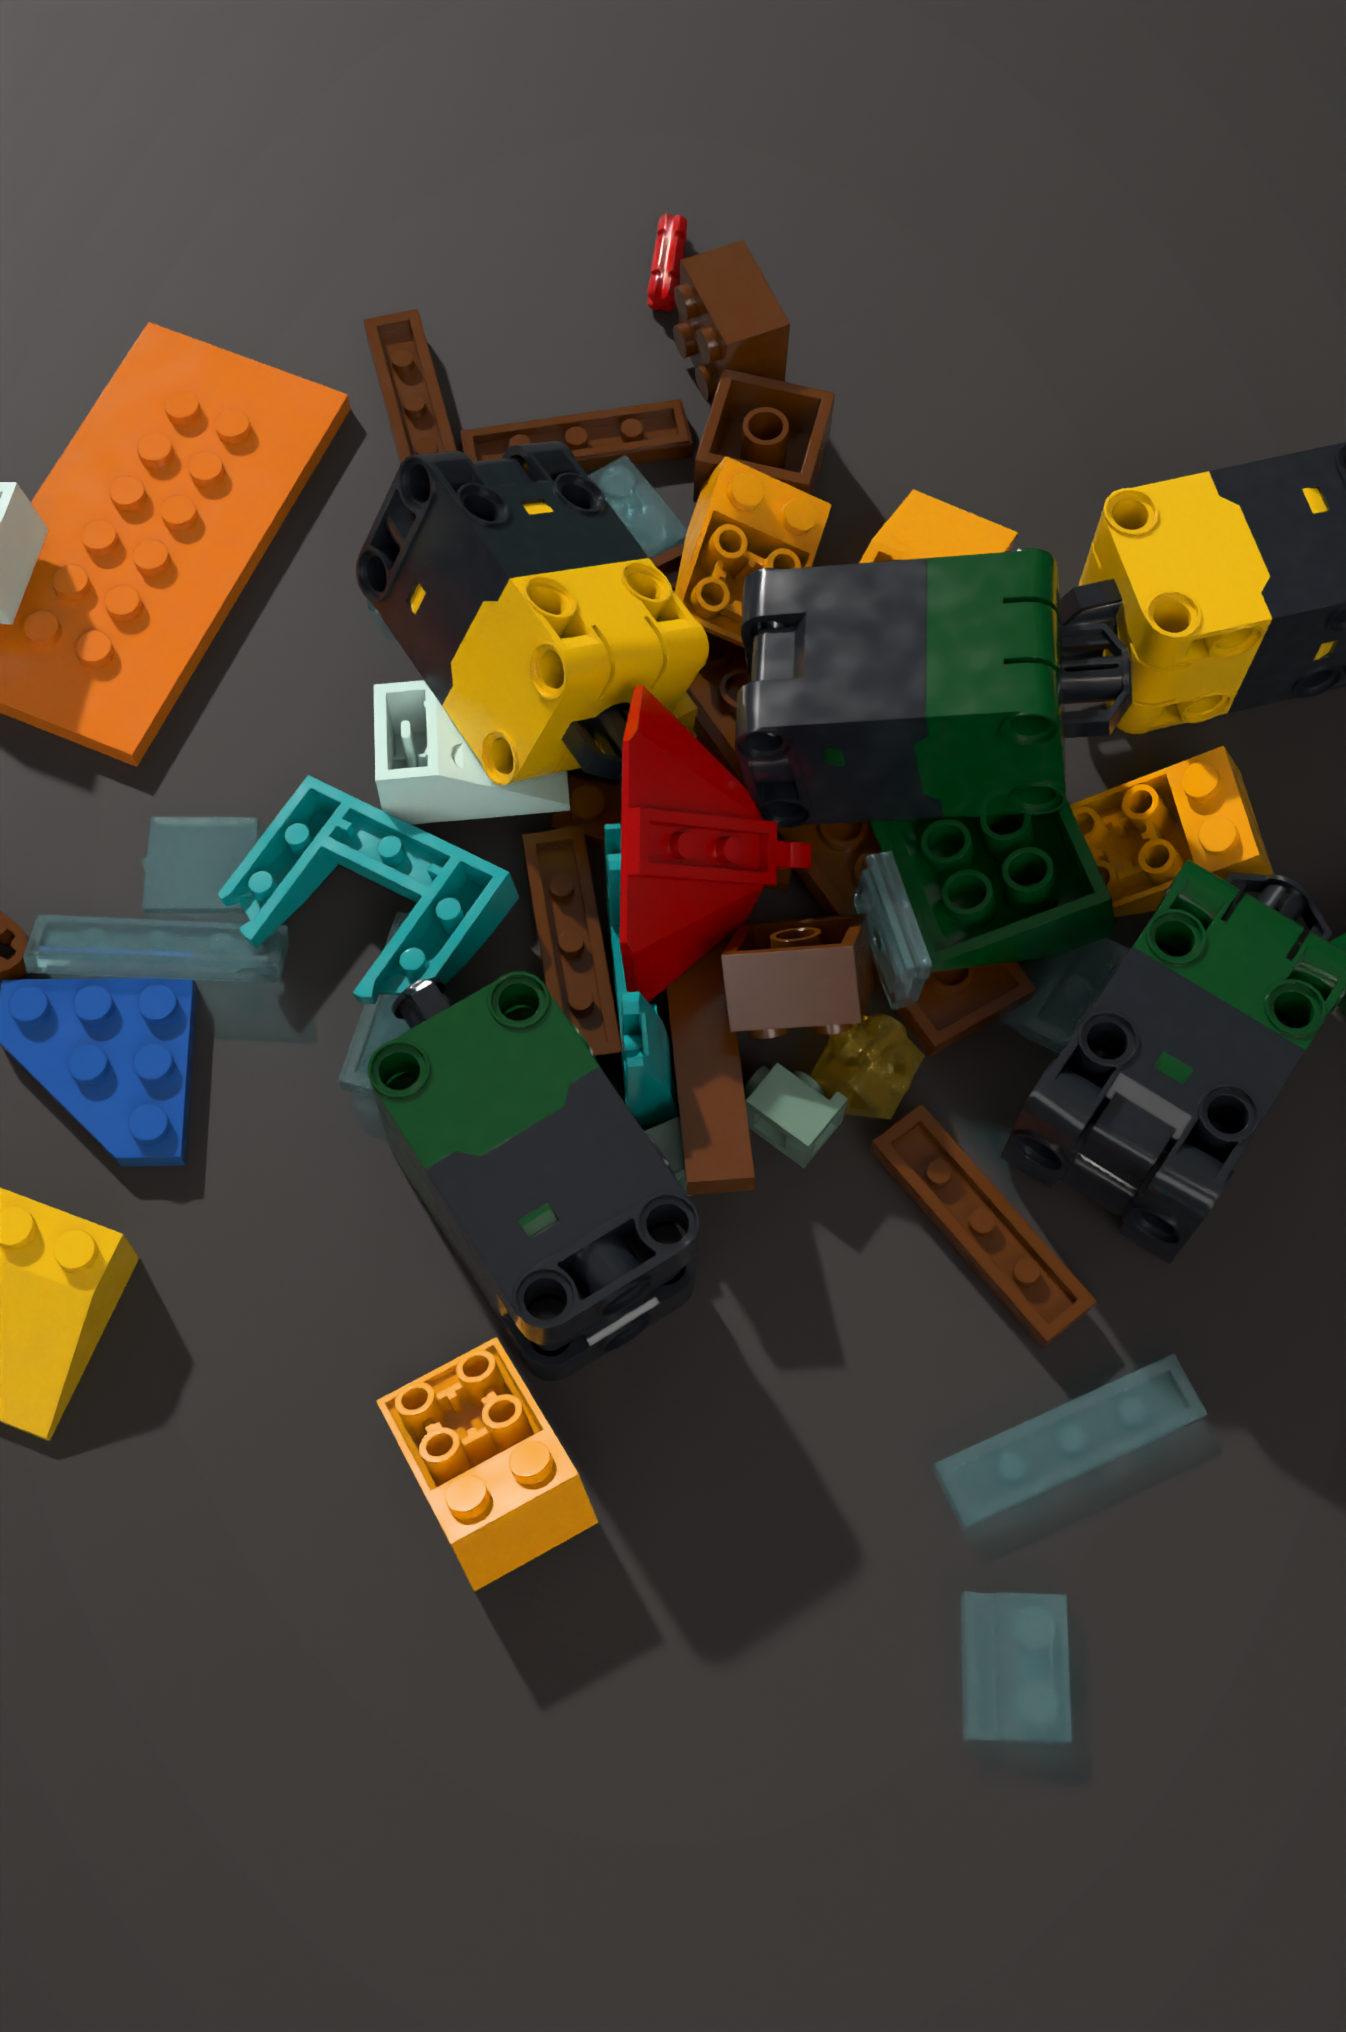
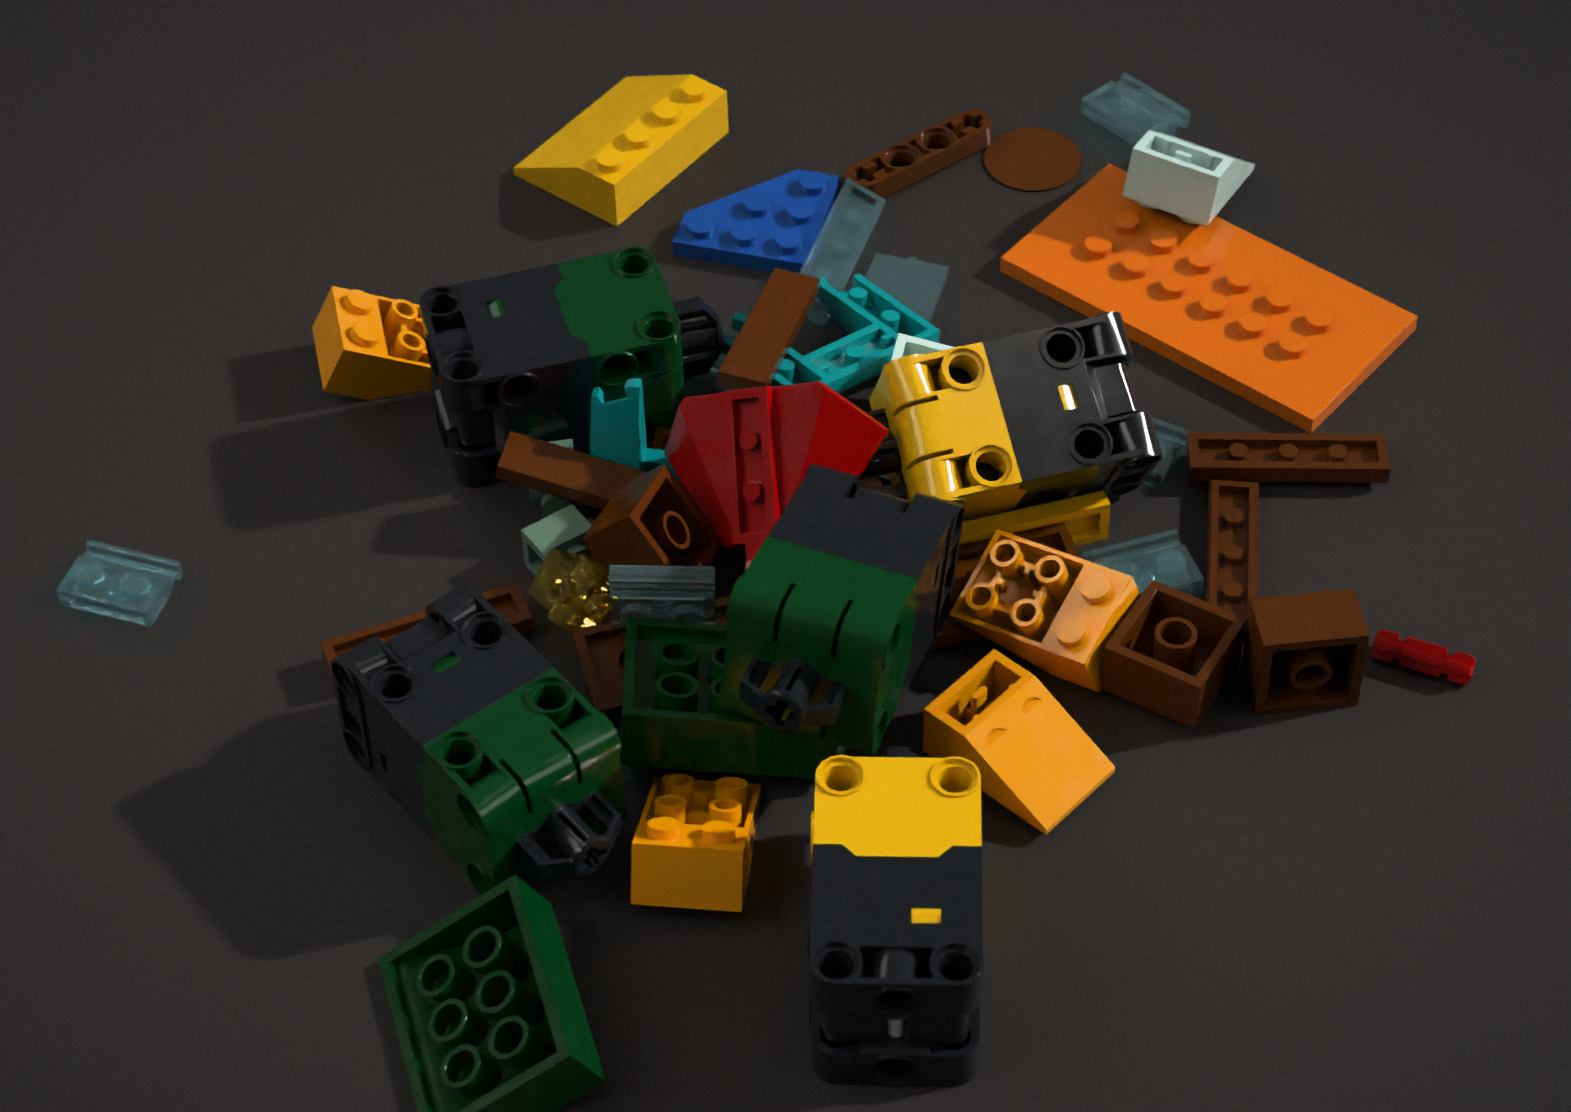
camera: 110 degrees right, 20 degrees down
clear light blue tile [932,1354,1207,1531] -> none
none -> reddish brown tile [717,268,820,390]

